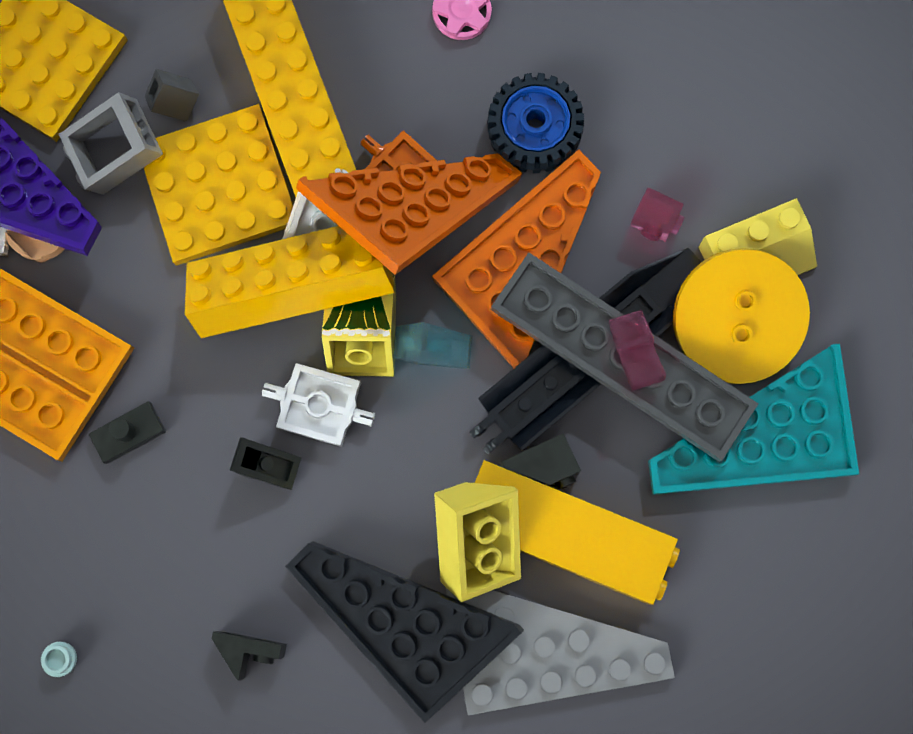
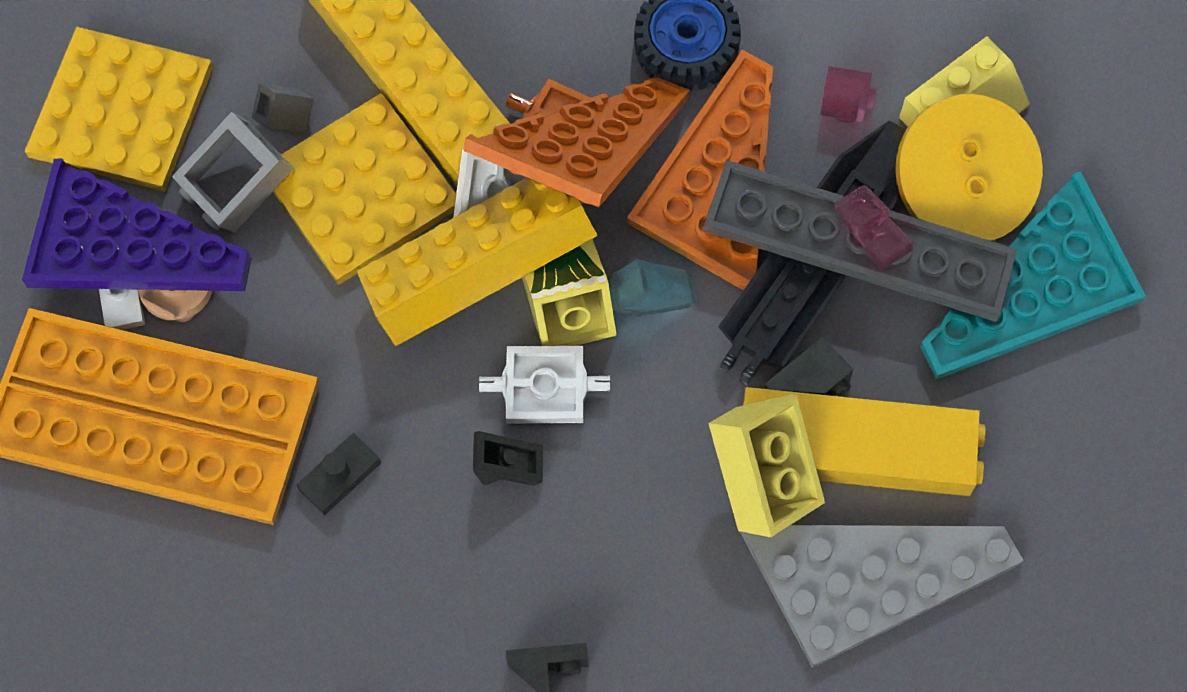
camera: 20 degrees left, 10 degrees down
black wing [285,541,524,723] -> none

